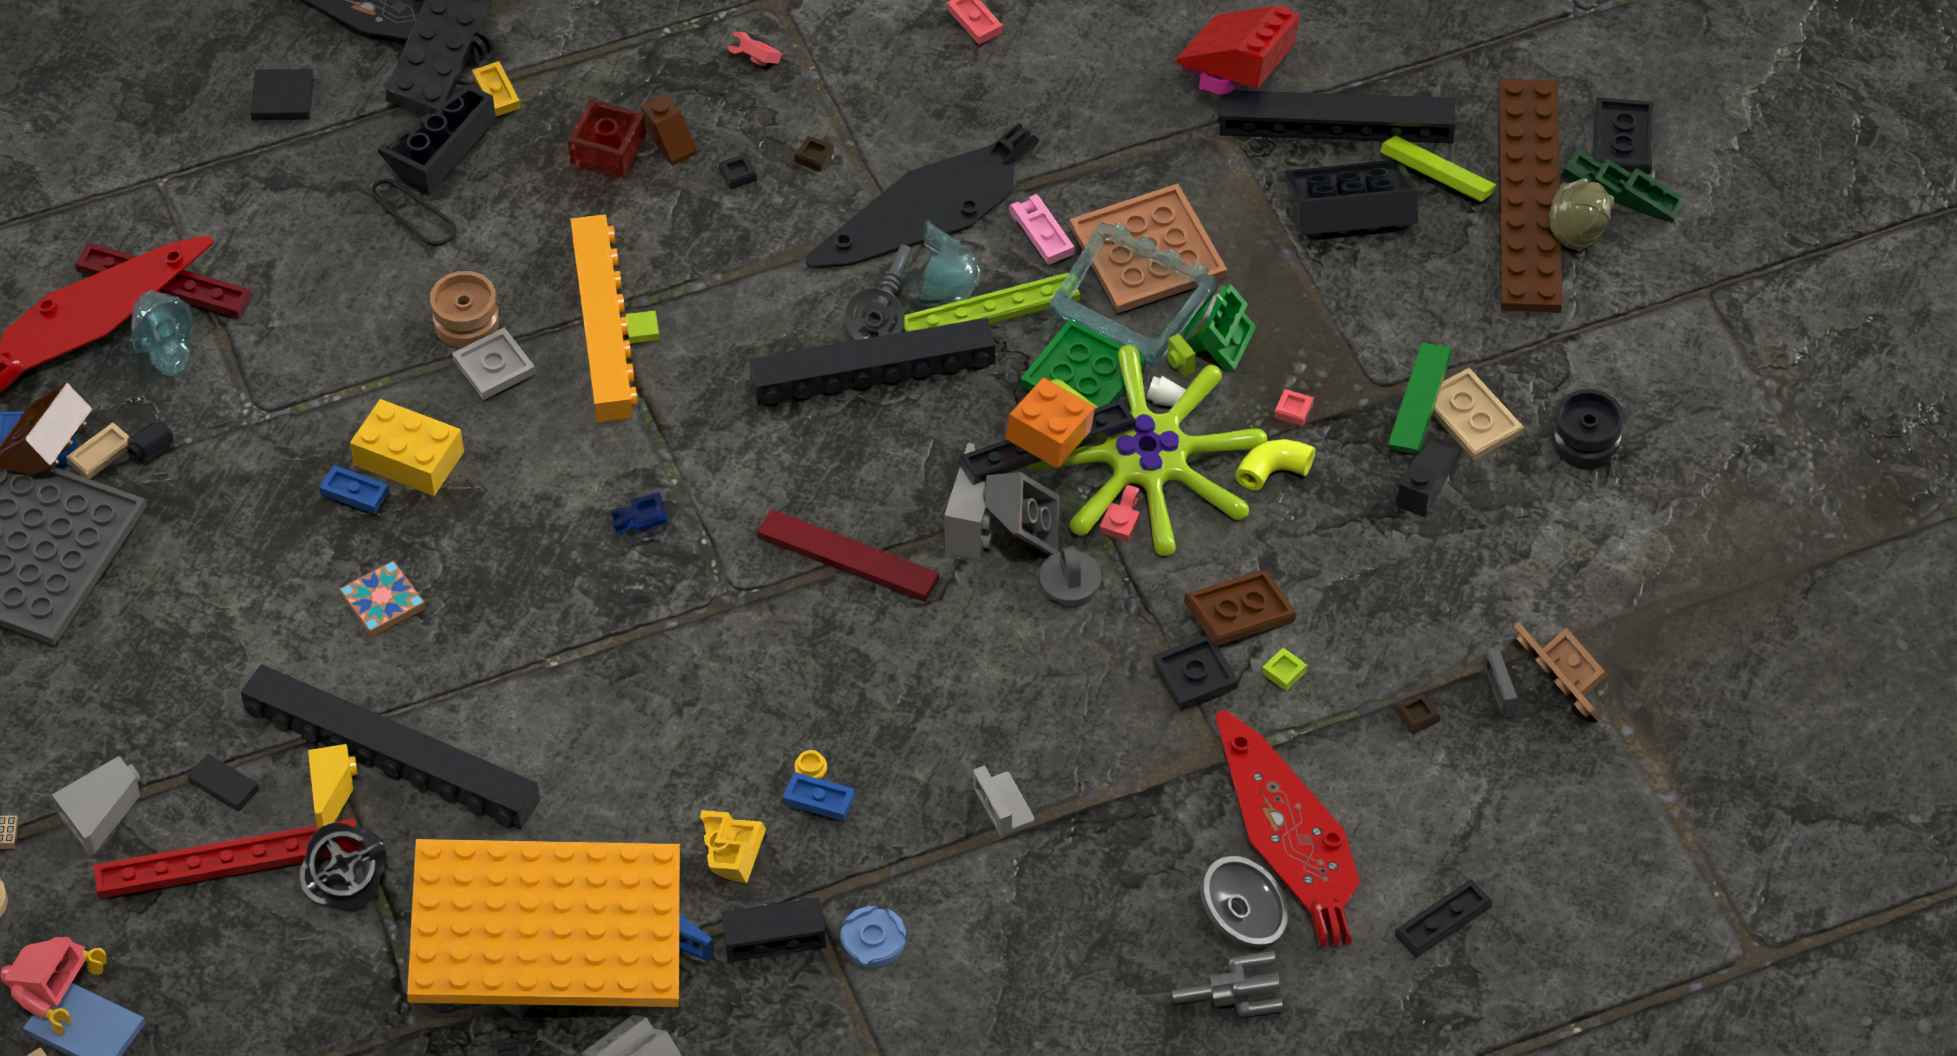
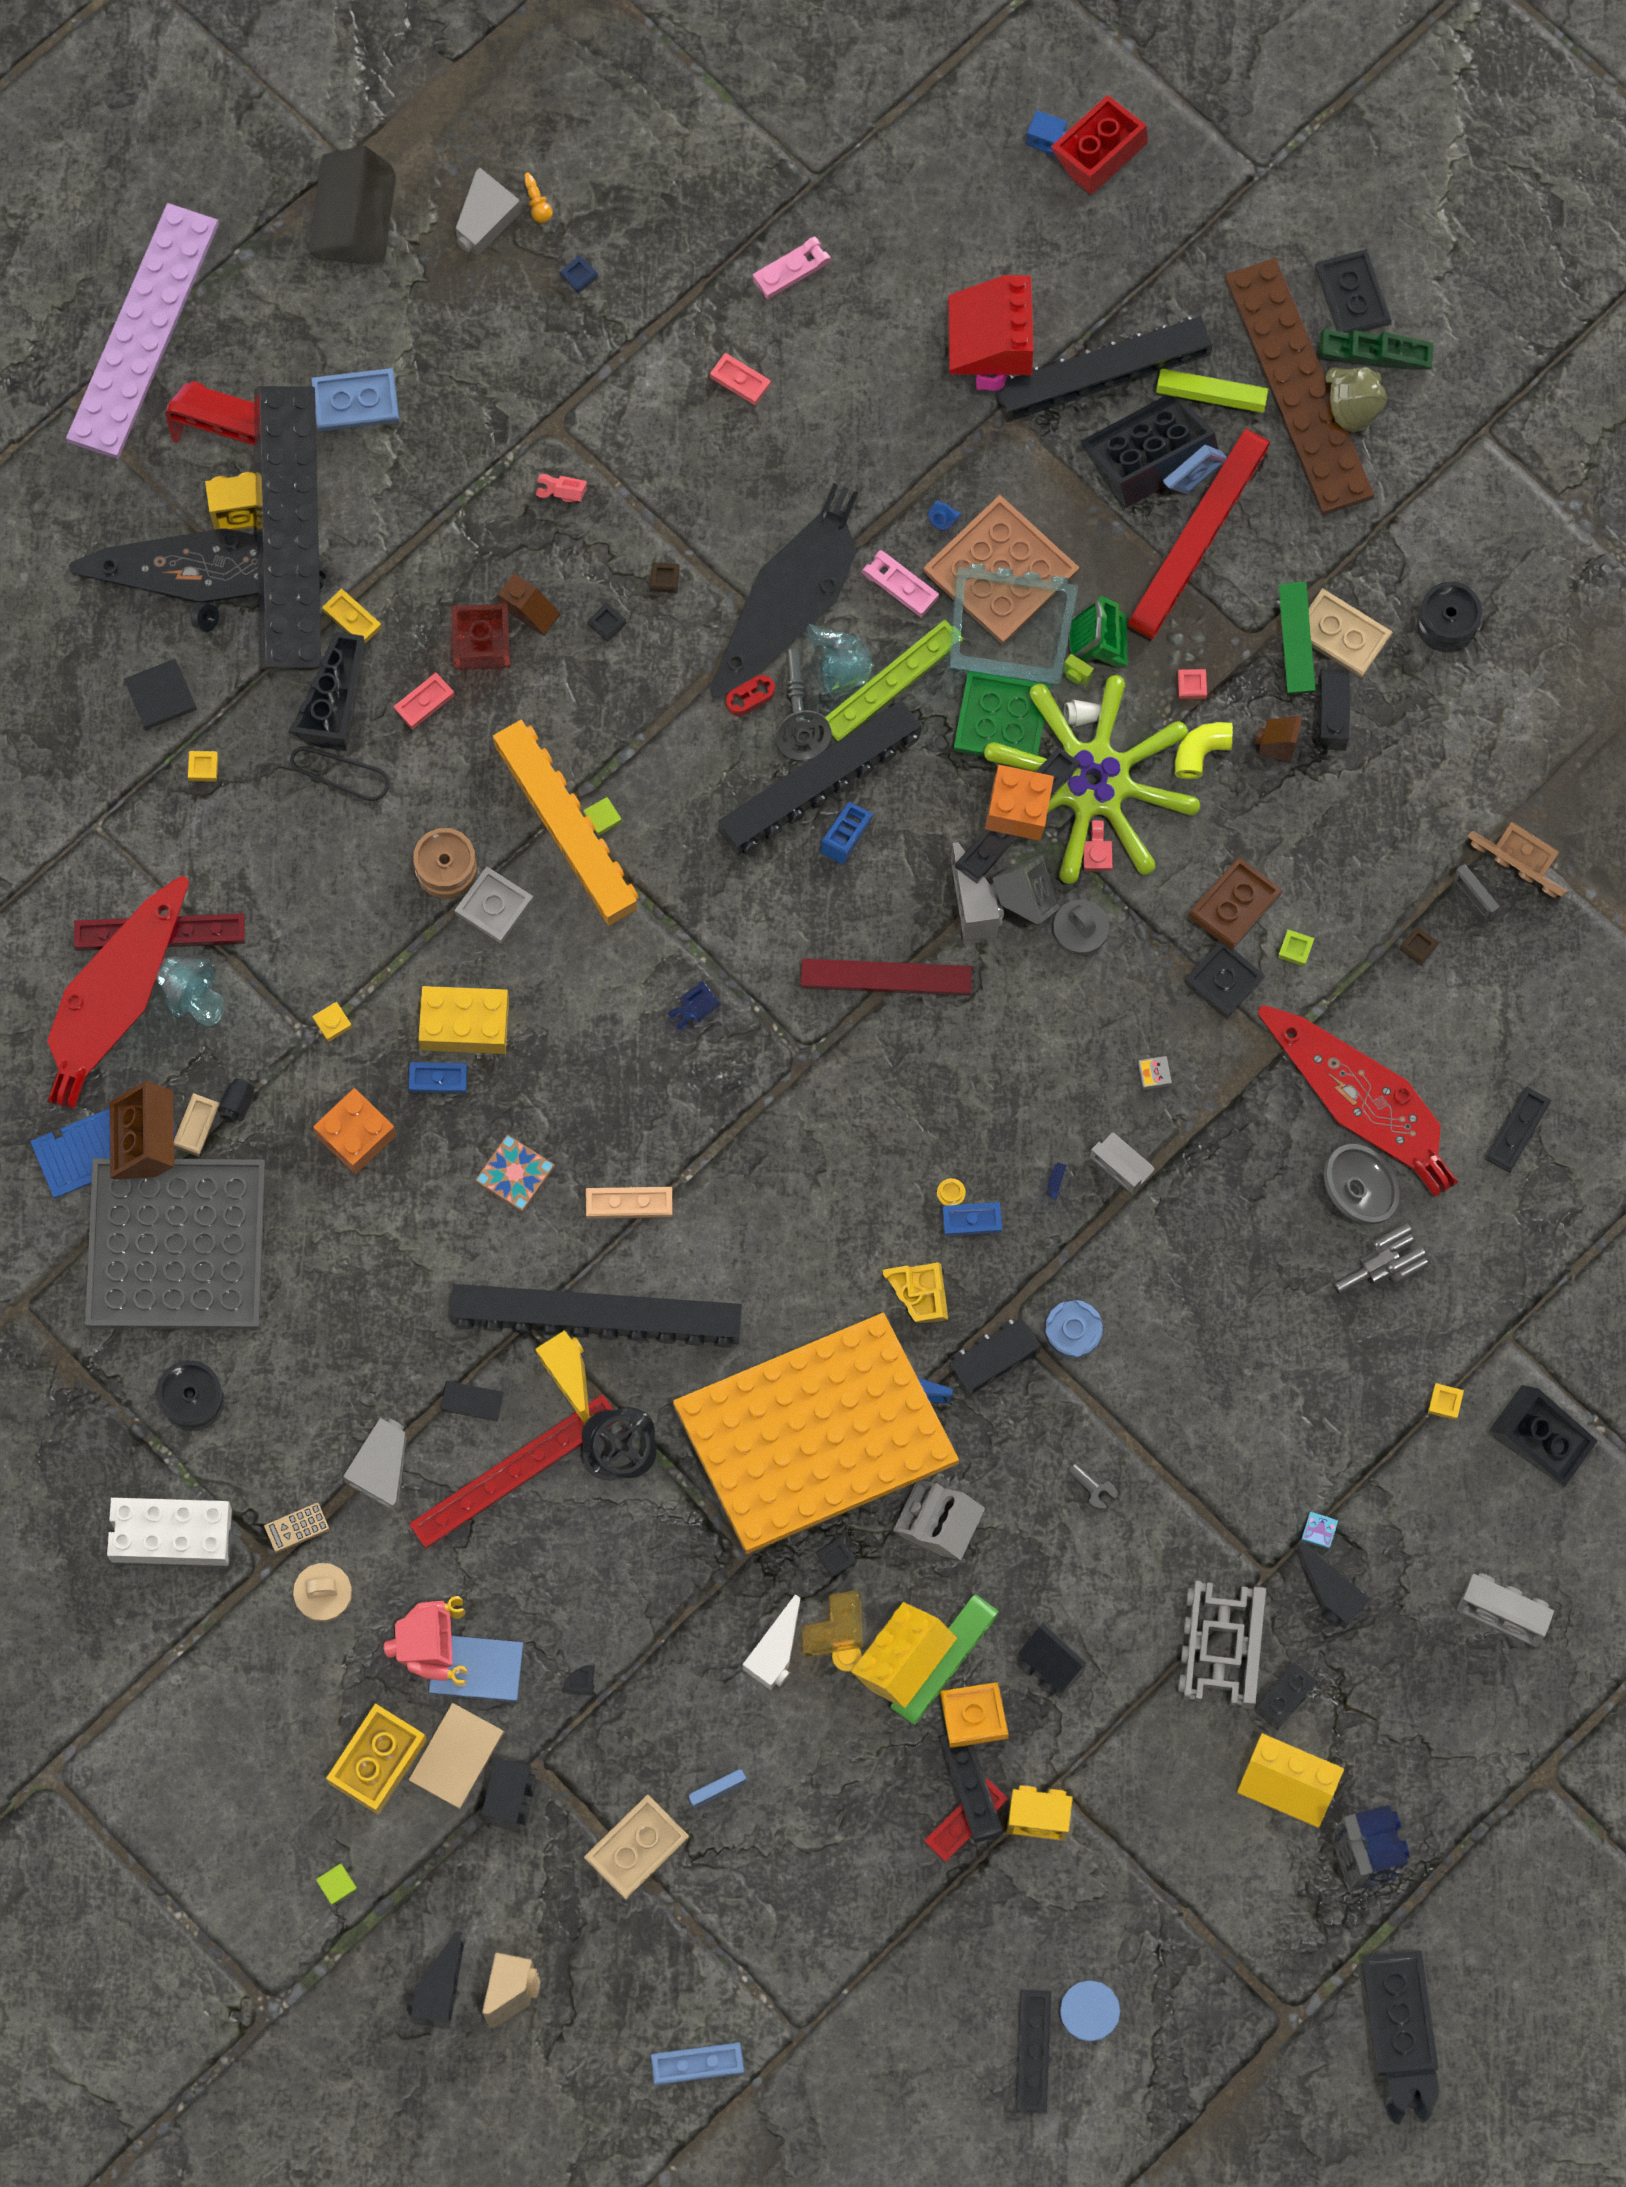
camera: 25 degrees left, 20 degrees up
none -> yellow plate [188,751,218,782]
none -> black tile [190,602,219,631]
none -> yellow plate [312,1002,352,1042]
none -> orange brick [313,1088,396,1175]
none -> coral plate [393,673,455,730]
none -> light nougat tile [586,1187,672,1219]
none -> red beam [726,675,775,716]
none -> blue slope [820,802,873,864]
none -> blue plate [928,500,961,530]
none -> clear blue tile [1046,1162,1067,1199]
none -> red beam [1127,428,1270,640]
none -> light grey tile [1138,1056,1172,1090]
none -> medium blue tile [1163,445,1227,494]
none -> reddish brown slope [1255,716,1302,763]

